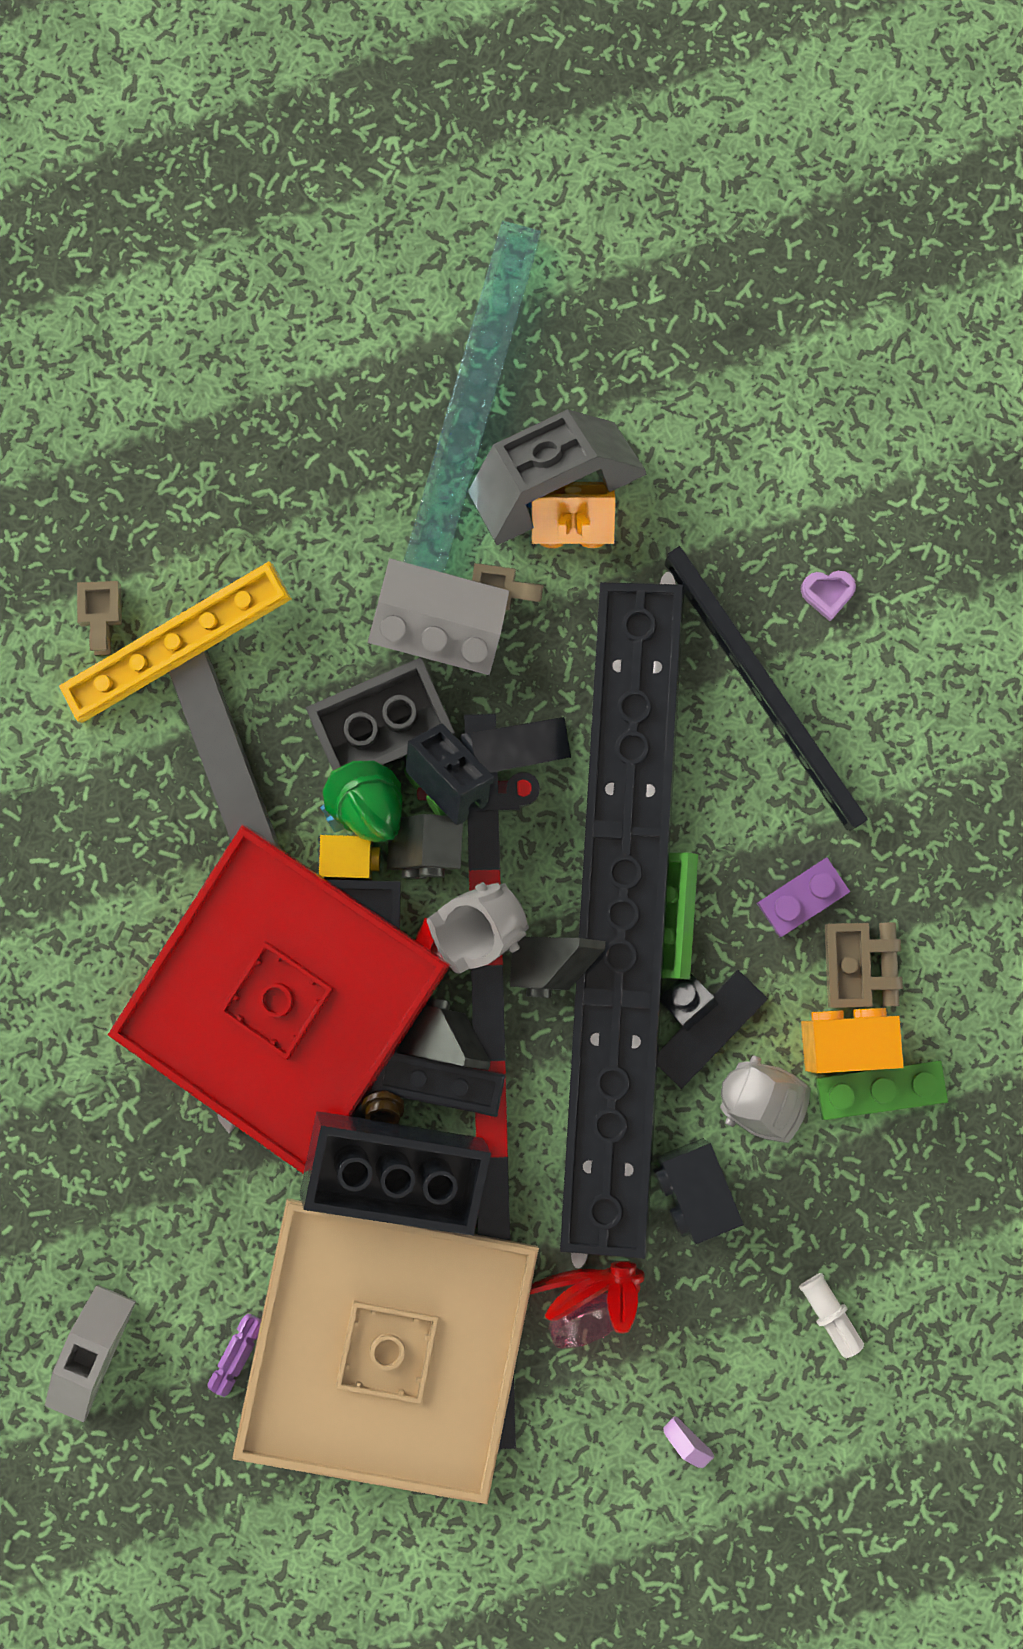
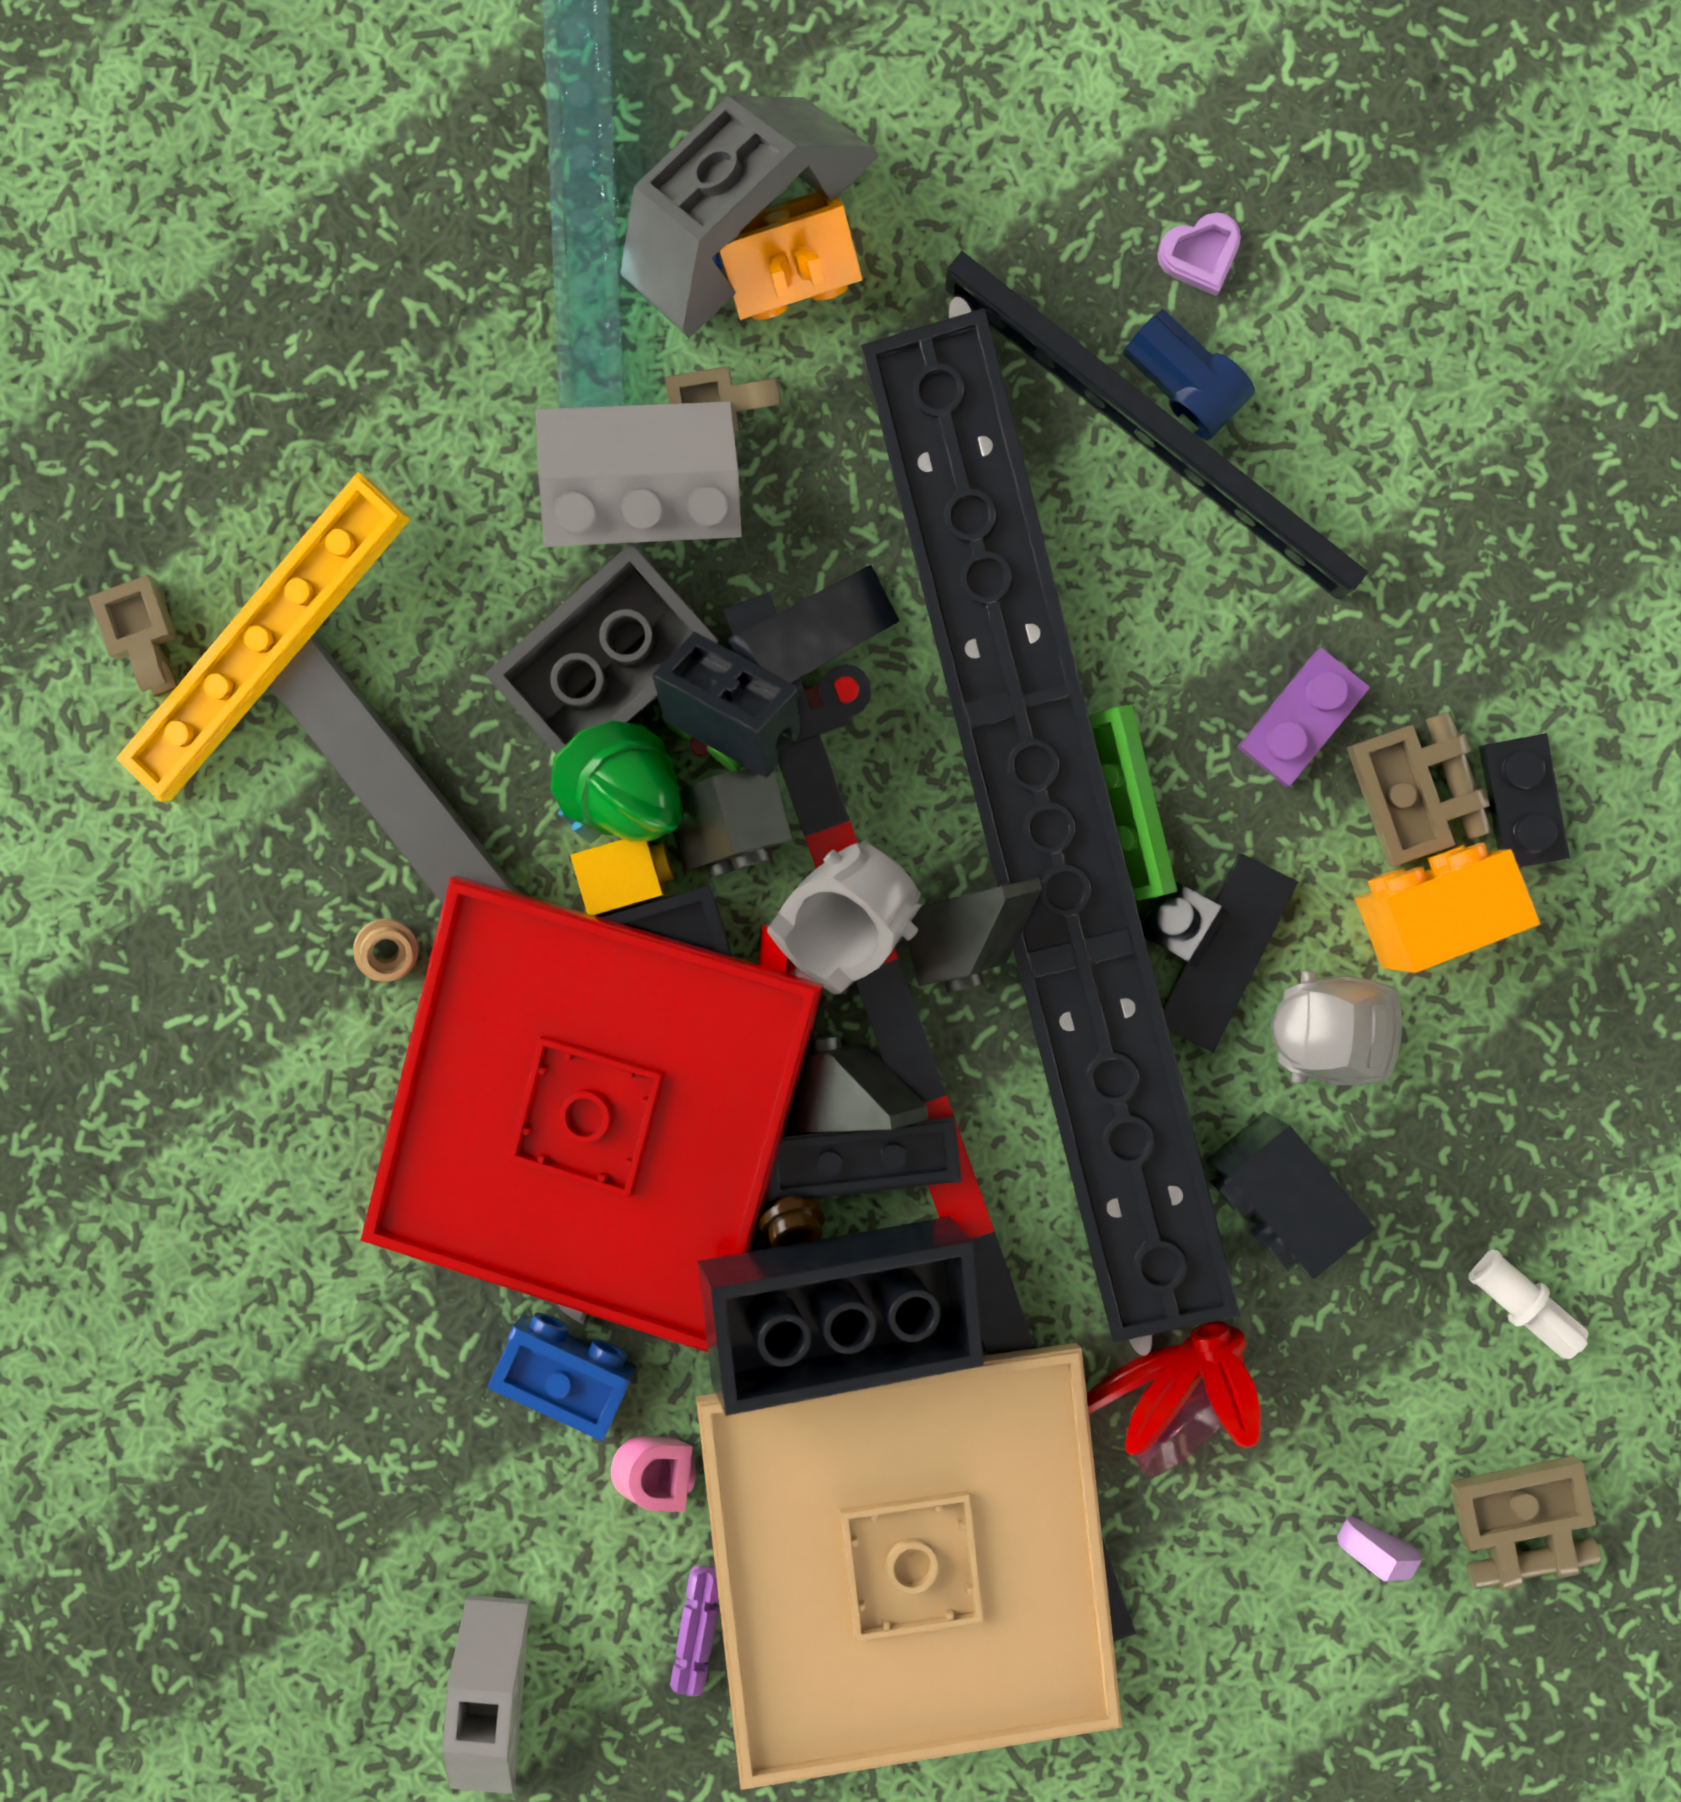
camera: 10 degrees left, 5 degrees up
bright green plate [815,1060,948,1120] -> none
none -> tan plate [353,918,418,982]
none -> blue bracket [487,1313,637,1442]
none -> bright pink plate [611,1436,696,1512]
none -> dark blue piece [1122,308,1255,441]
none -> dark tan plate [1450,1455,1601,1591]
none -> black plate [1478,733,1570,868]

